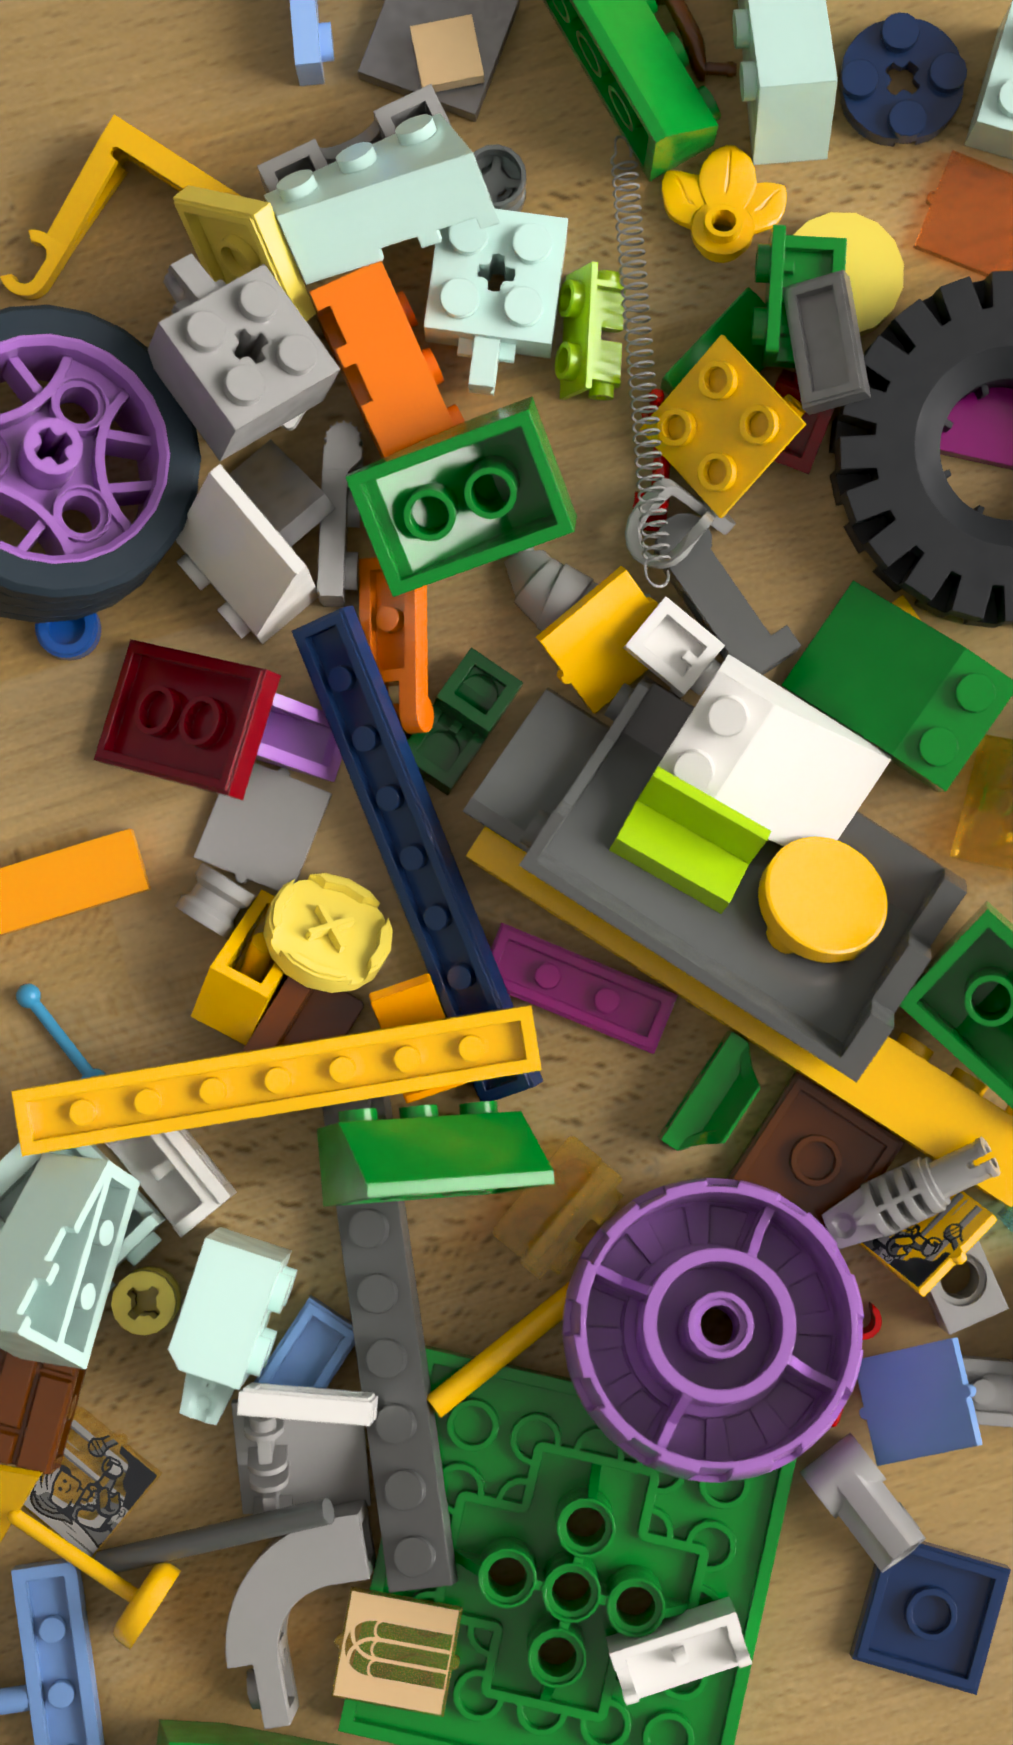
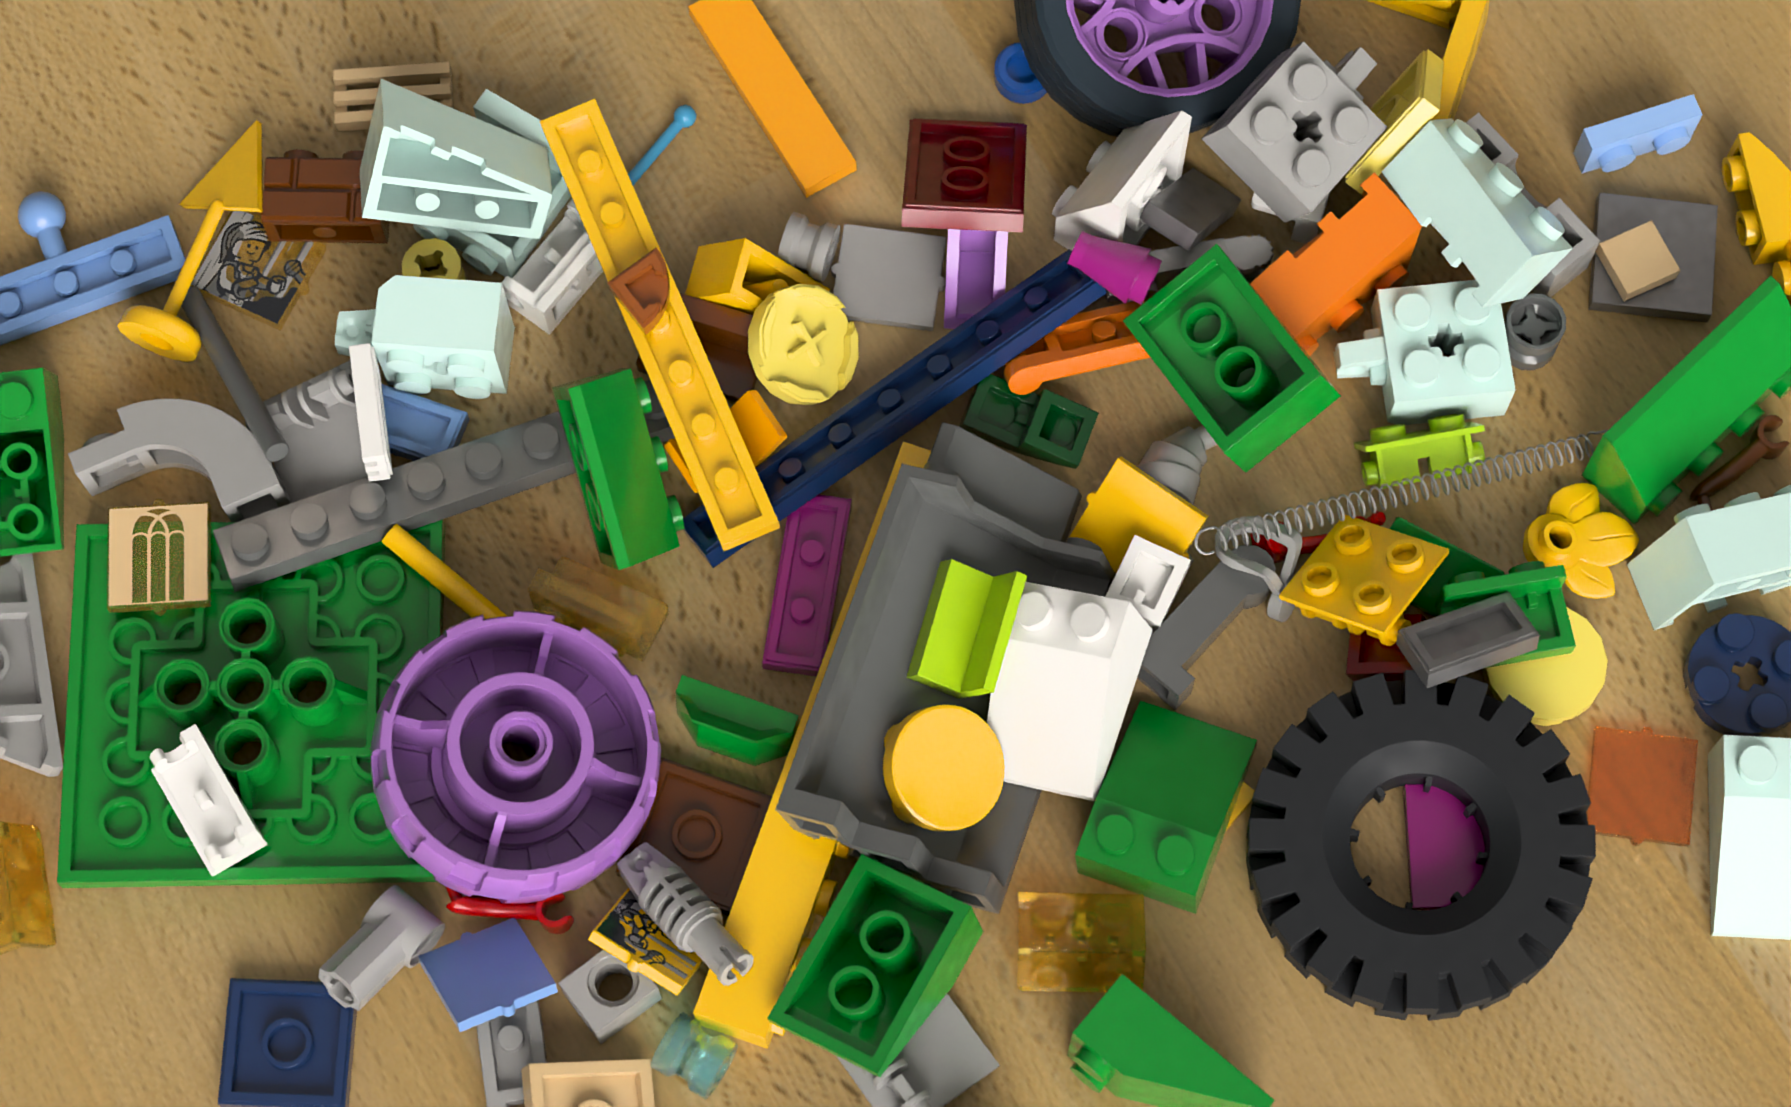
camera: 75 degrees right, 15 degrees down
none -> dark orange tile [608,247,670,335]
none -> magenta cone [1067,231,1162,305]

